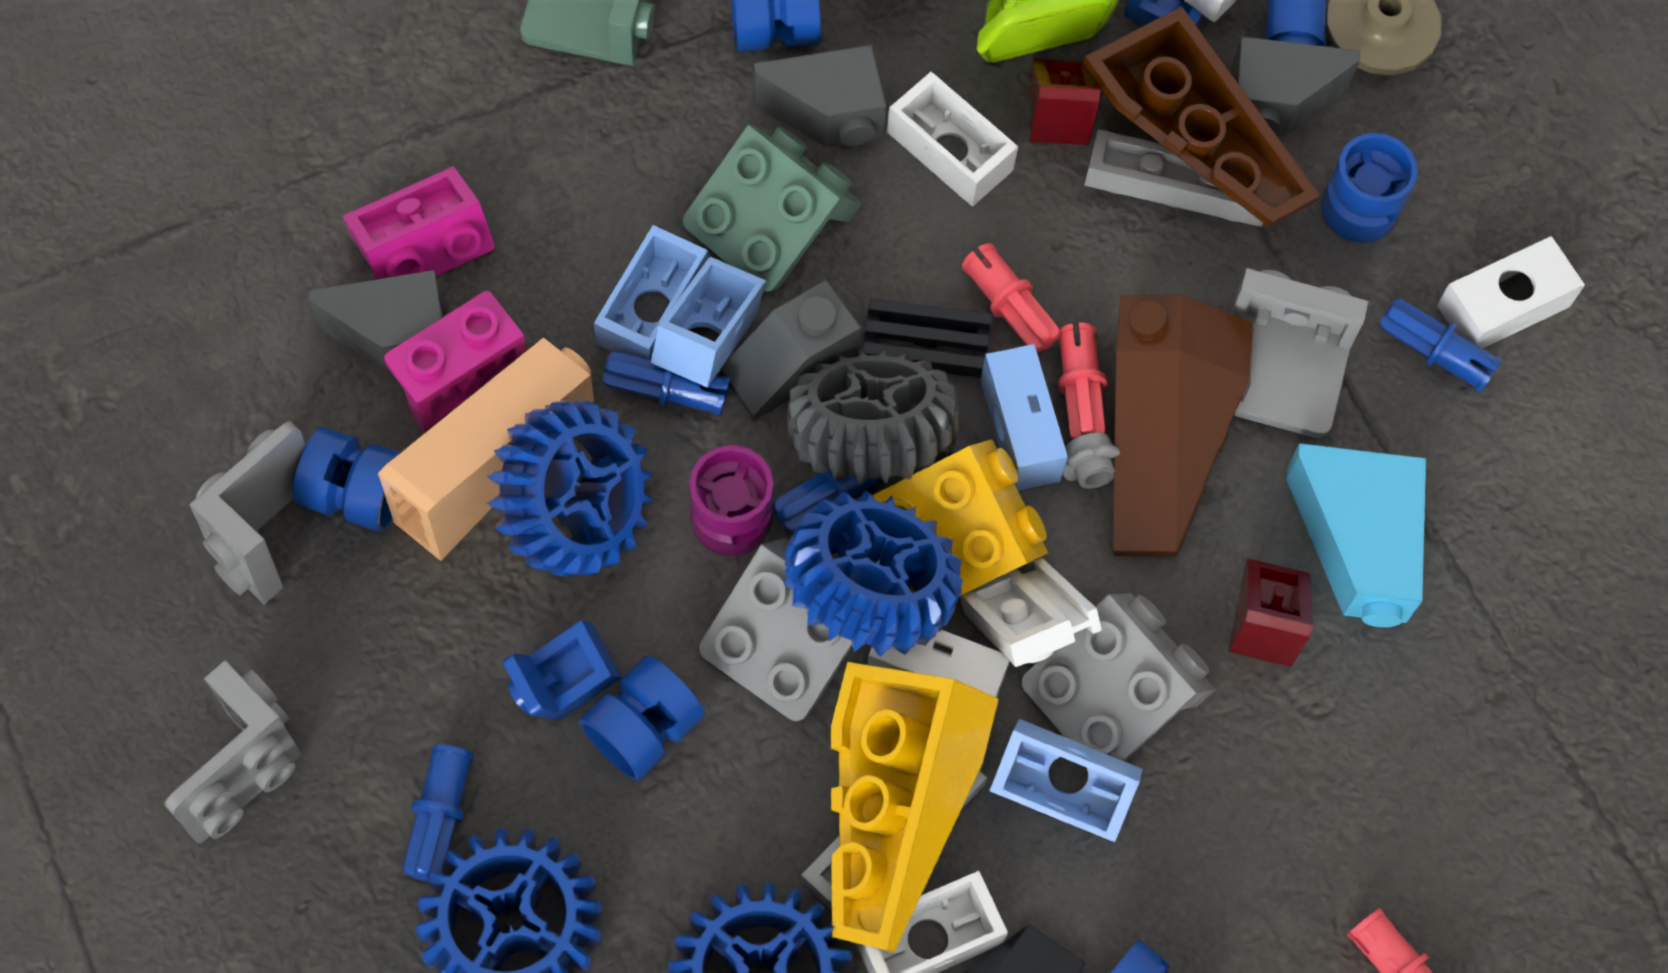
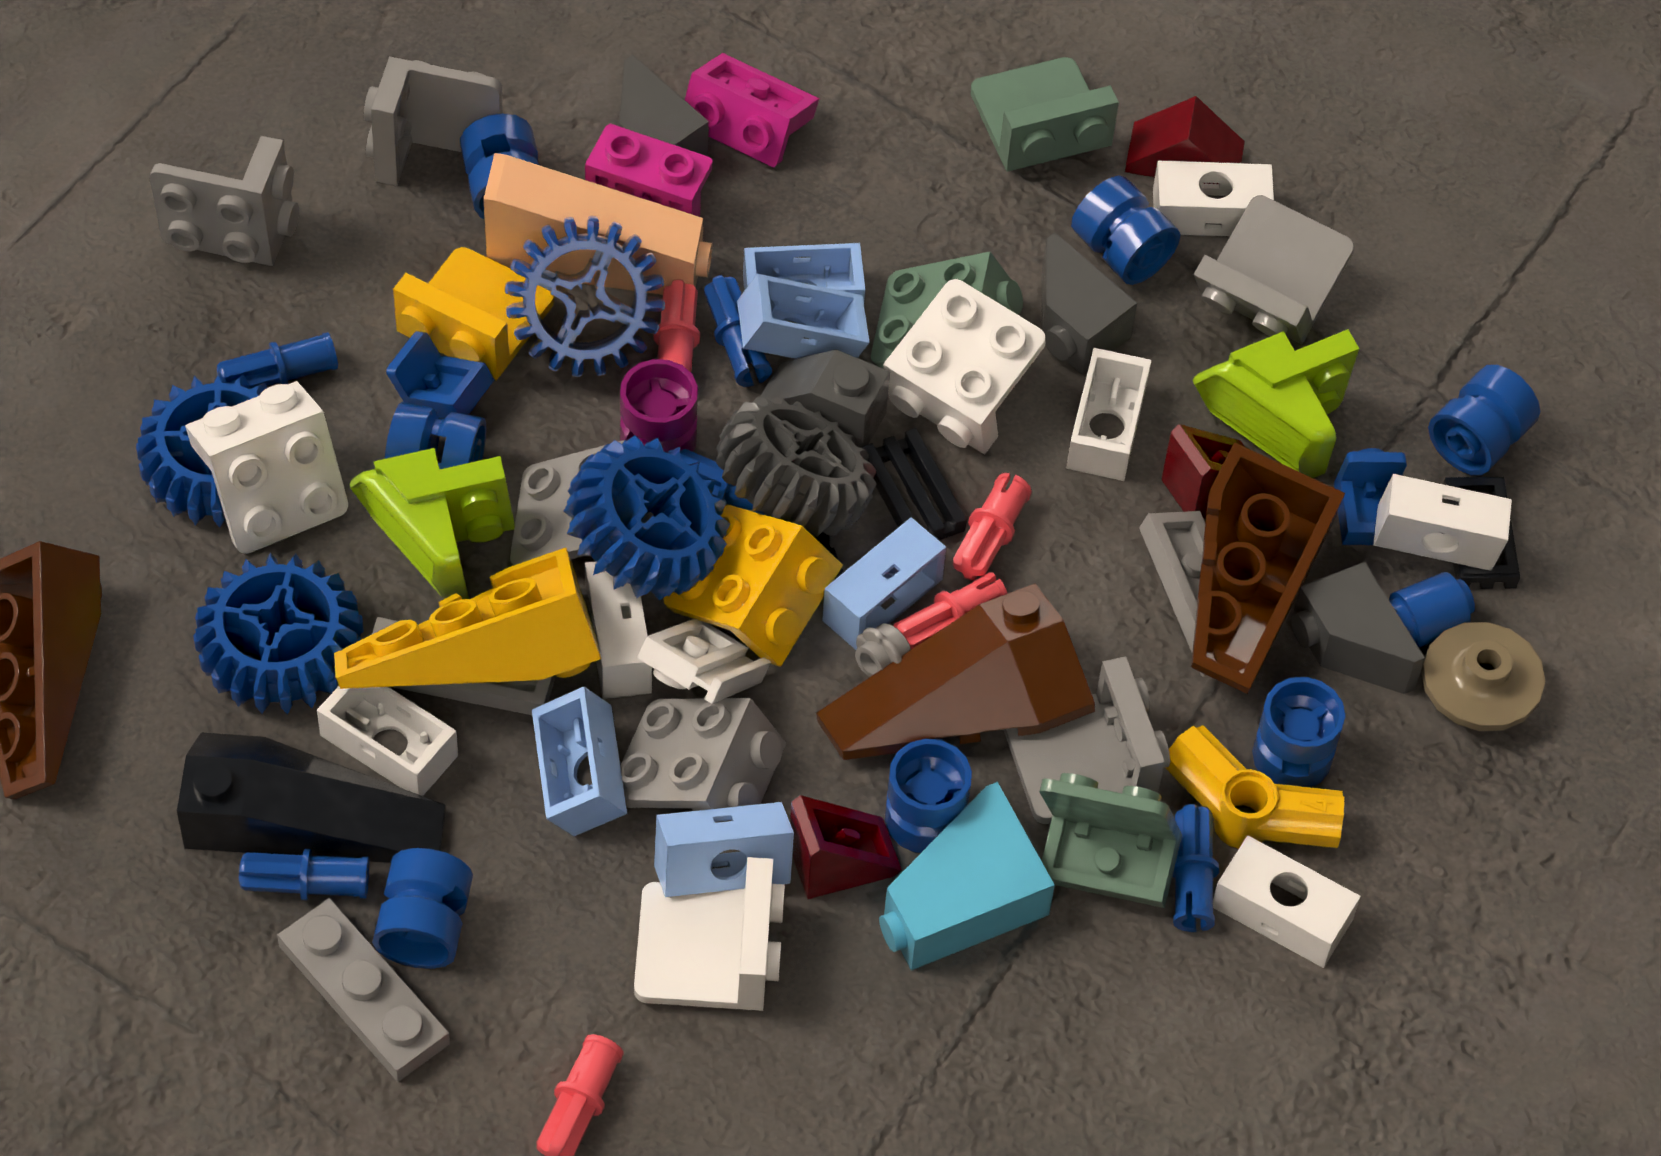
camera: 60 degrees right, 10 degrees down
none -> white bracket [185,381,348,554]
none -> lime piece [350,448,515,599]
none -> yellow bracket [393,247,554,380]
none -> white bracket [634,857,785,1011]
none -> coral axle [654,280,700,372]
none -> light blue piece [654,802,794,897]
none -> white bracket [883,279,1046,455]
none -> blue wheel [885,739,972,853]
none -> sand green bracket [1039,773,1182,908]
none -> yellow piece [1166,725,1345,849]

